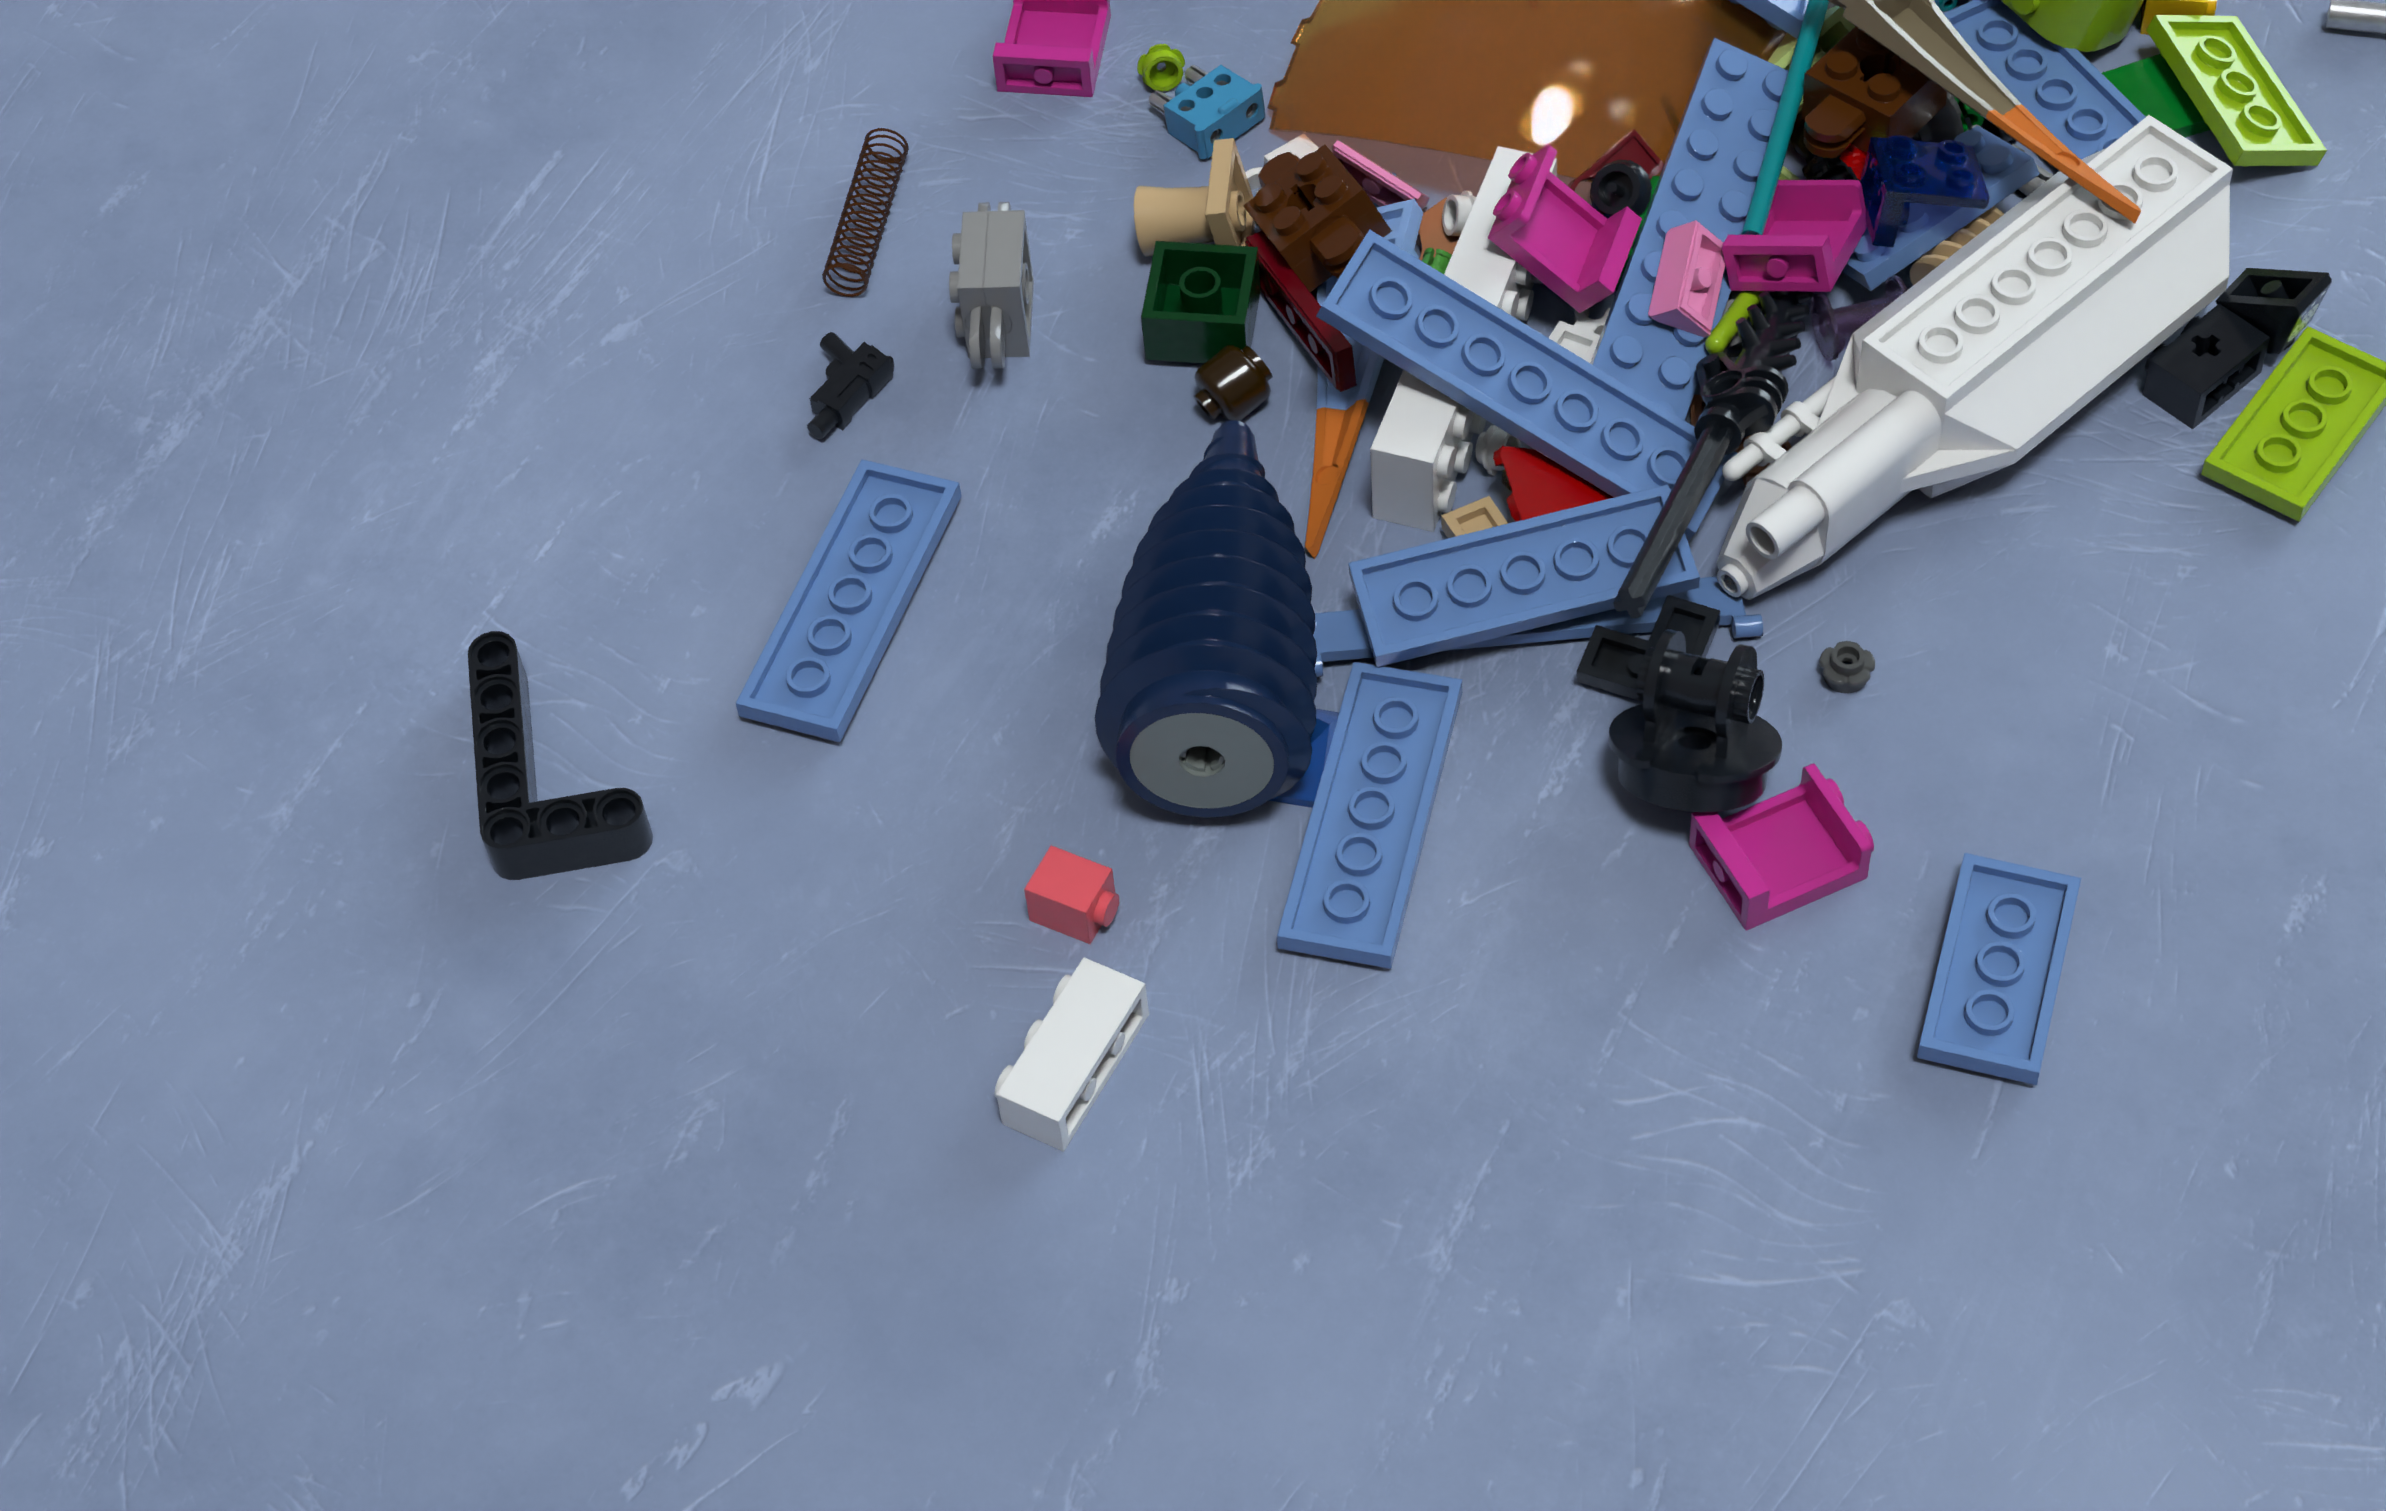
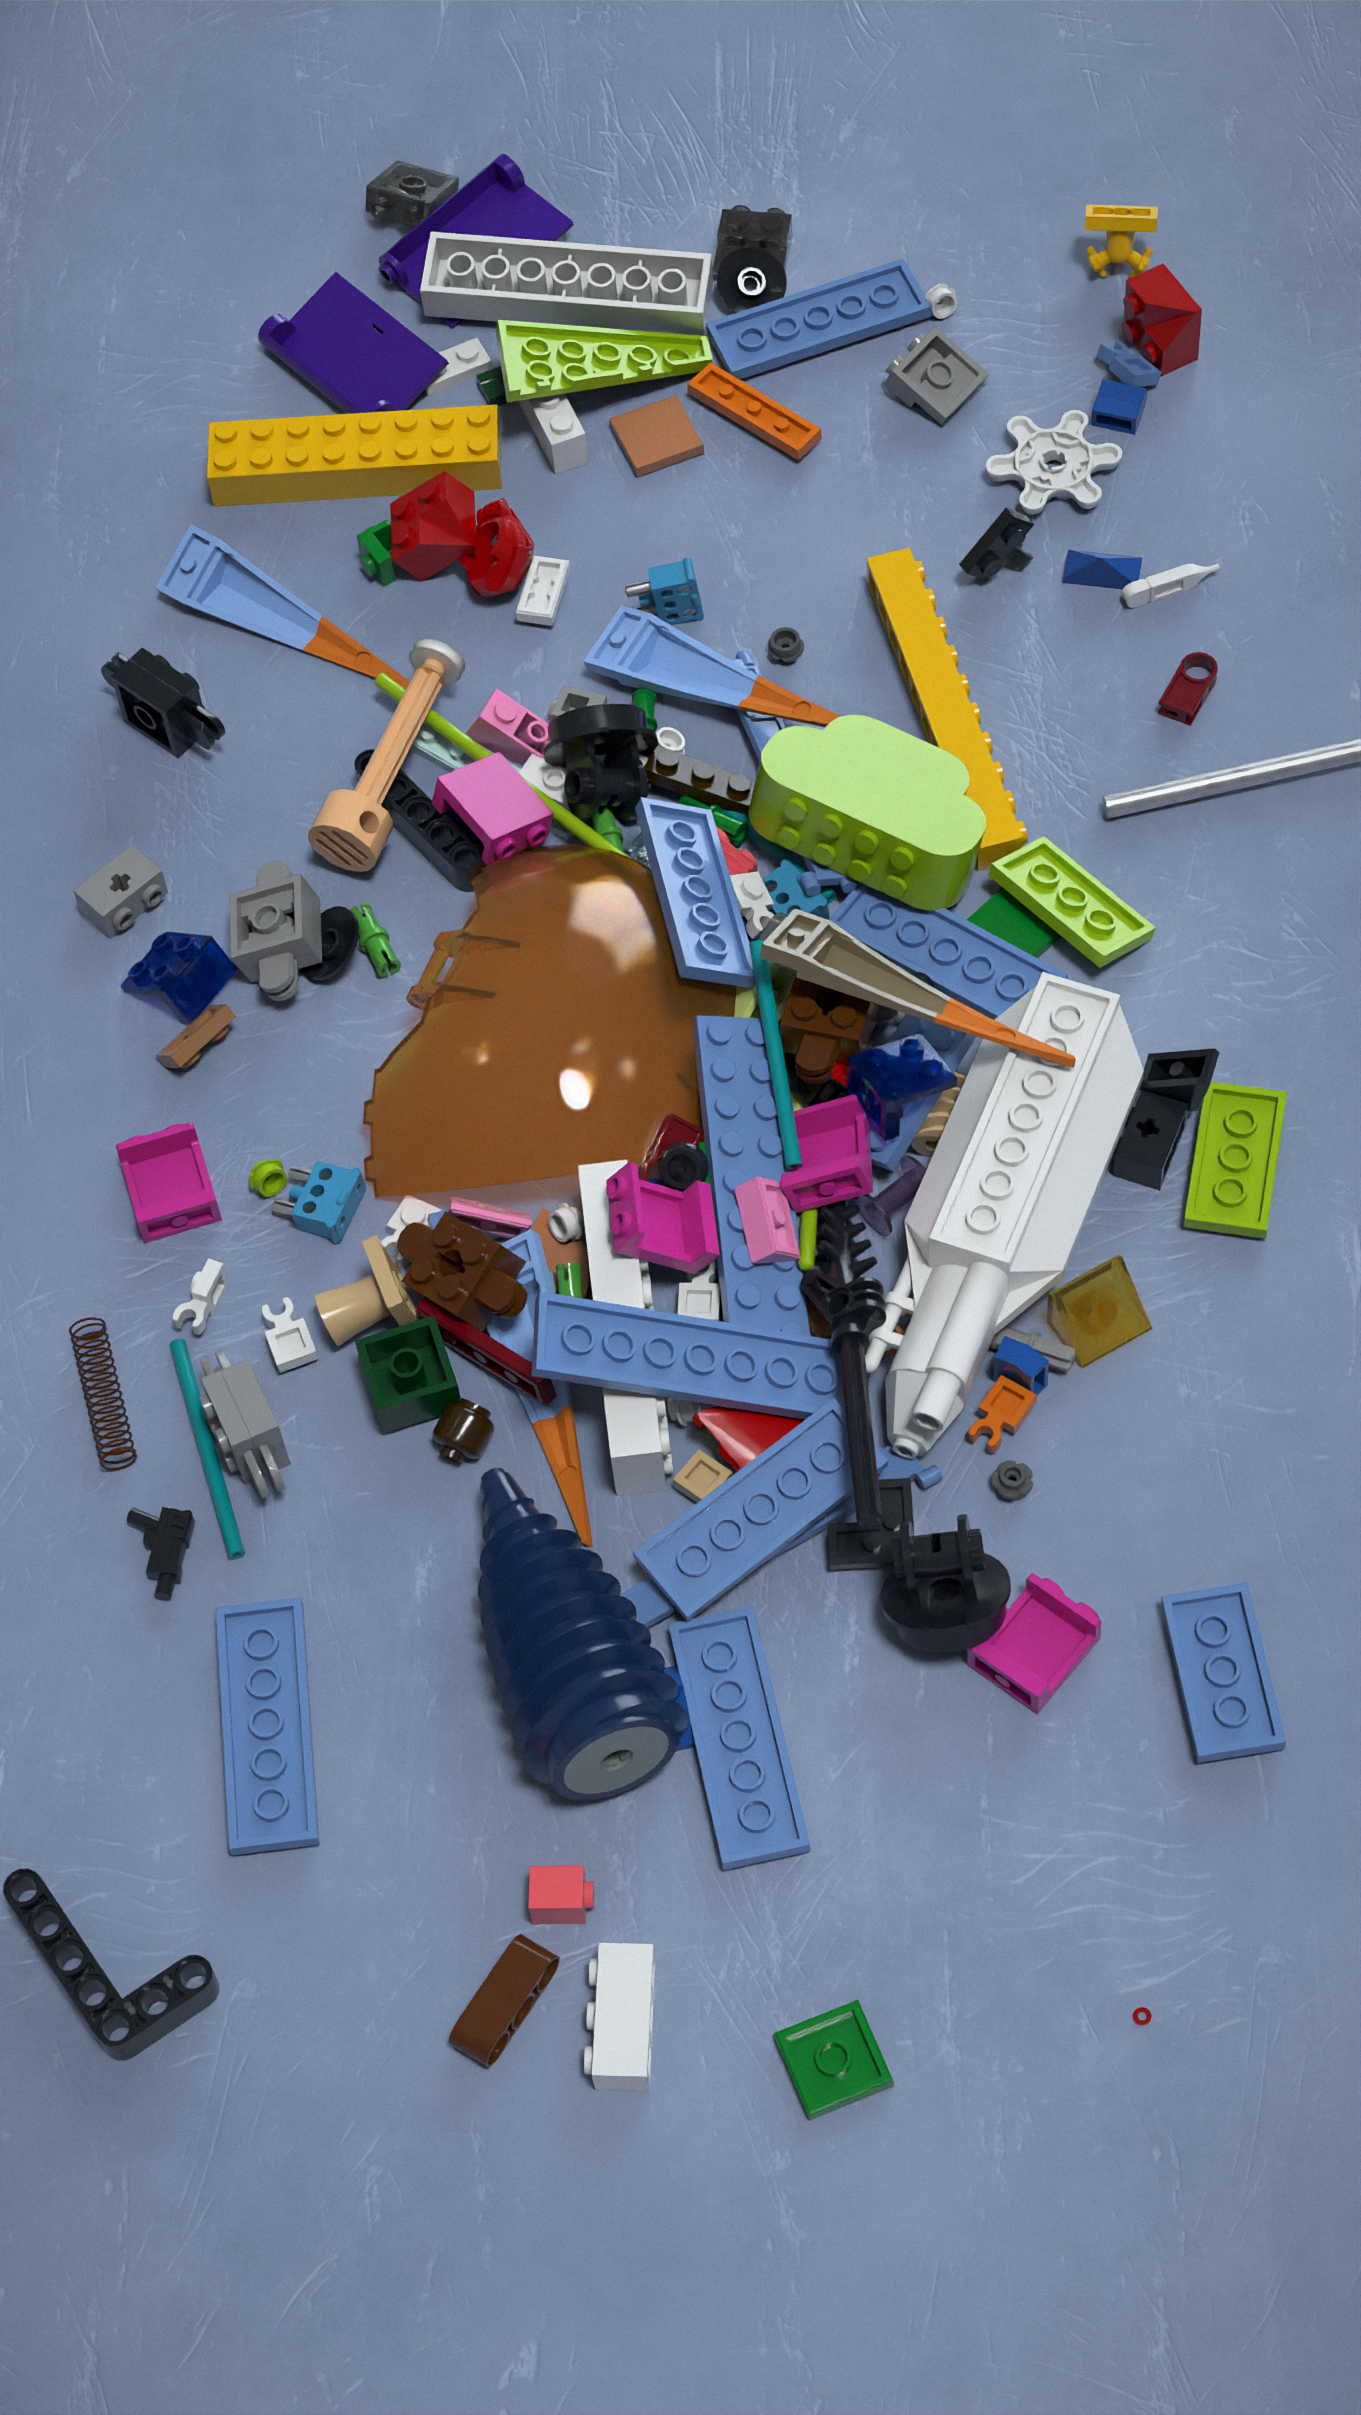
camera: 25 degrees left, 5 degrees up
none -> teal piece [169,1339,245,1560]
none -> white plate [173,1258,230,1335]
none -> white plate [262,1297,318,1373]
none -> reddish brown beam [449,1934,560,2067]
none -> green tile [774,2000,894,2121]
none -> orange plate [969,1375,1037,1453]
none -> light grey axle [991,1326,1076,1372]
none -> blue piece [994,1336,1049,1396]
none -> clear yellow slope [1047,1255,1153,1368]
none -> red piece [1133,2007,1152,2025]

